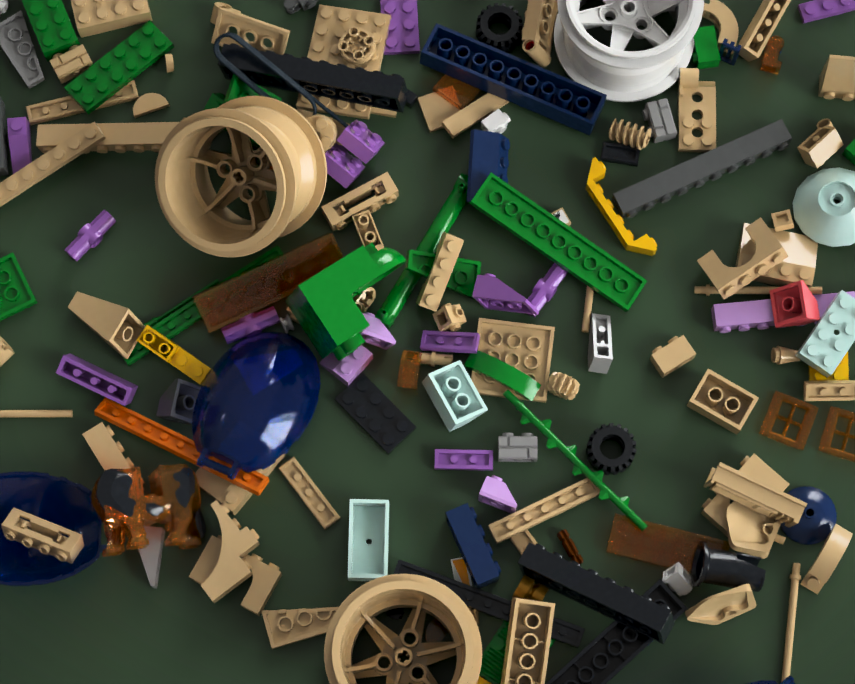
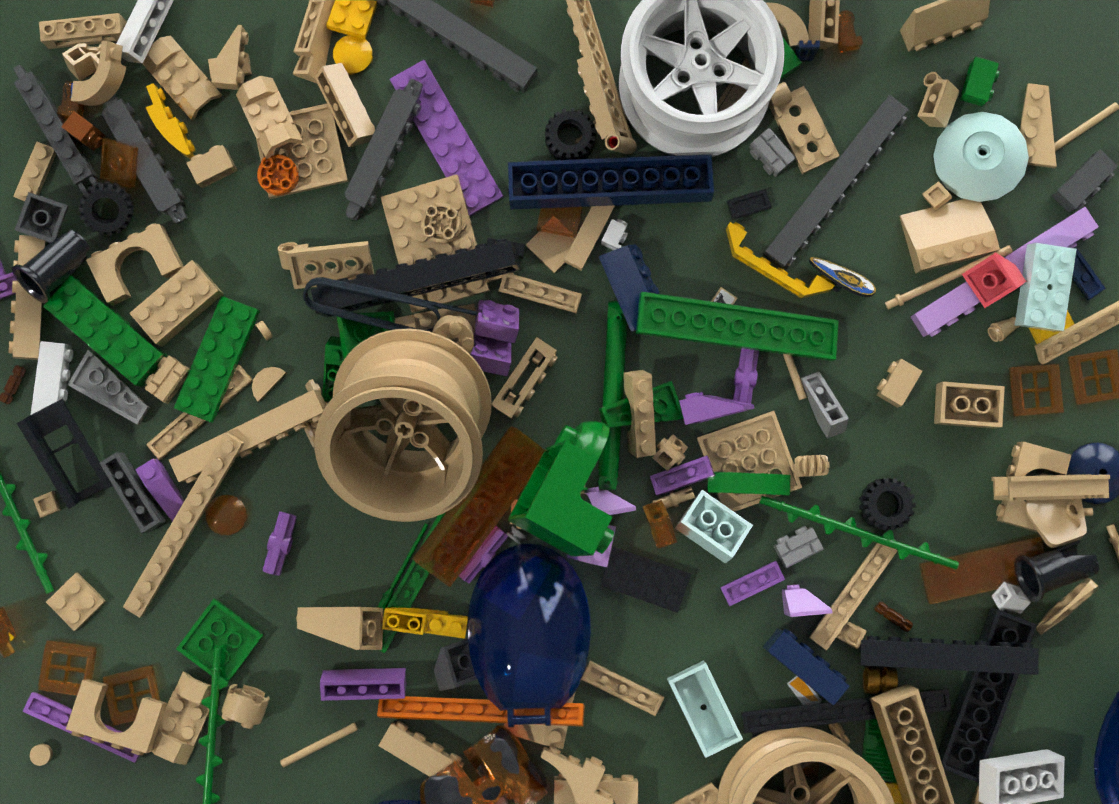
camera: 25 degrees left, 10 degrees up
tan slope [352,210,384,251] -> none
tan piece [609,118,652,150] -> none
tan arch [697,217,789,300] -> none
none -> clear orange dish [206,495,247,535]
none -> tan tile [499,273,582,313]
none -> shield [809,257,876,297]

